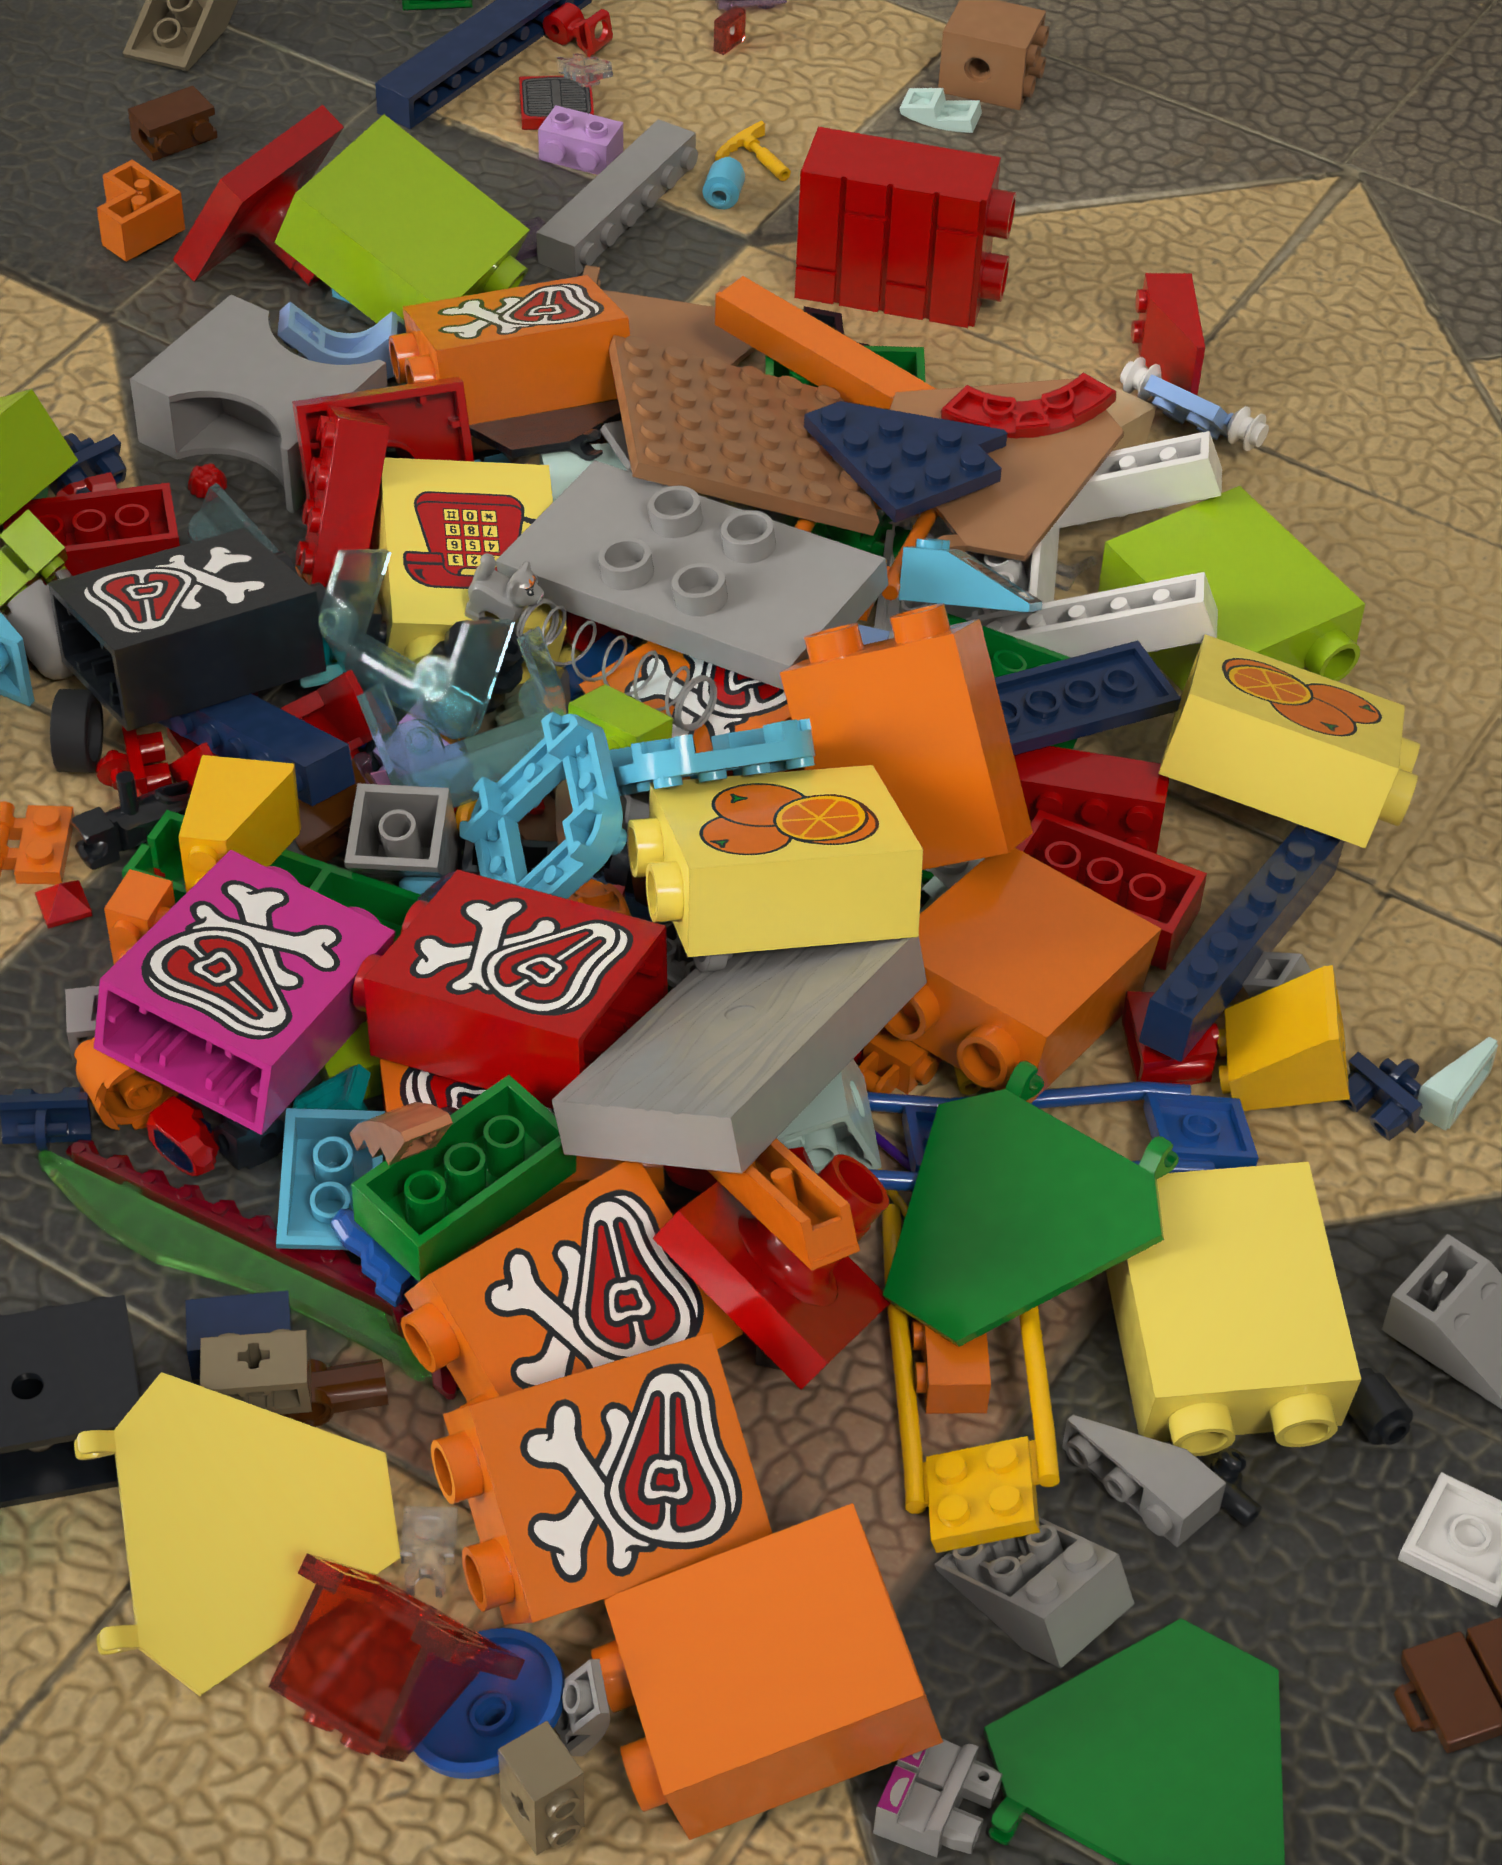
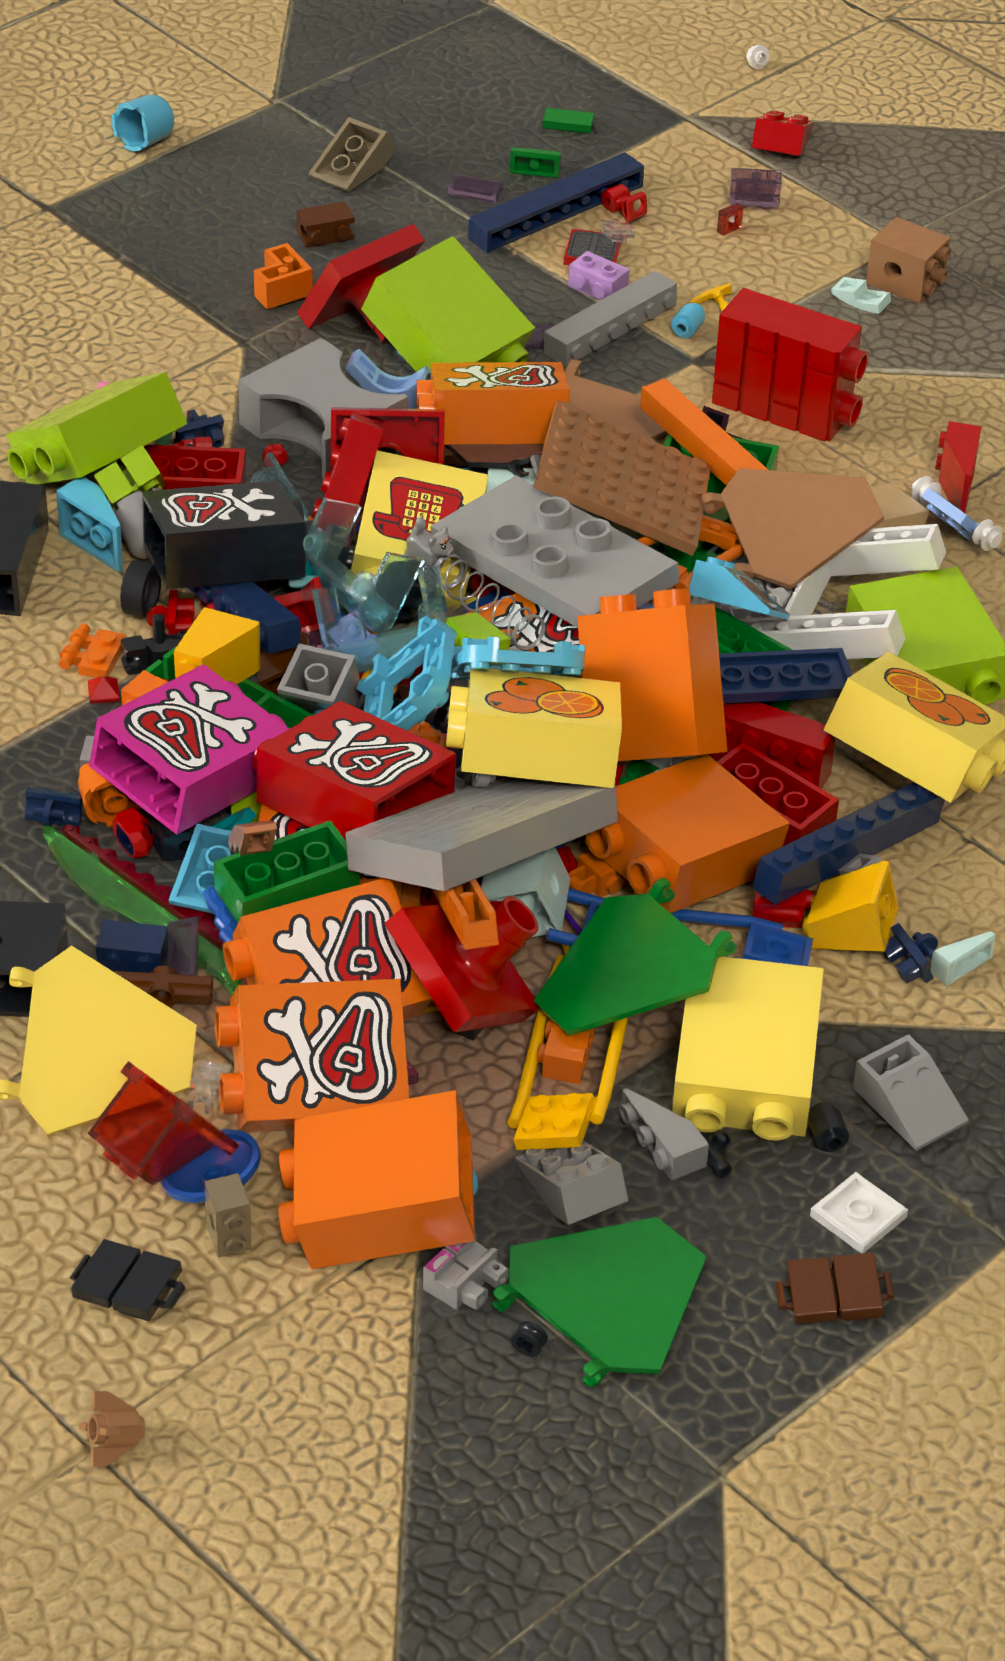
camera: 15 degrees right, 5 degrees down
dark tan brick [200,1329,312,1414] -> none
light grey slope [555,1659,610,1756] -> none
dark blue wing [804,401,1008,523] -> none
red tile [941,372,1116,439] -> none
none -> tile [167,916,199,975]
none -> clear purple tile [448,174,503,203]

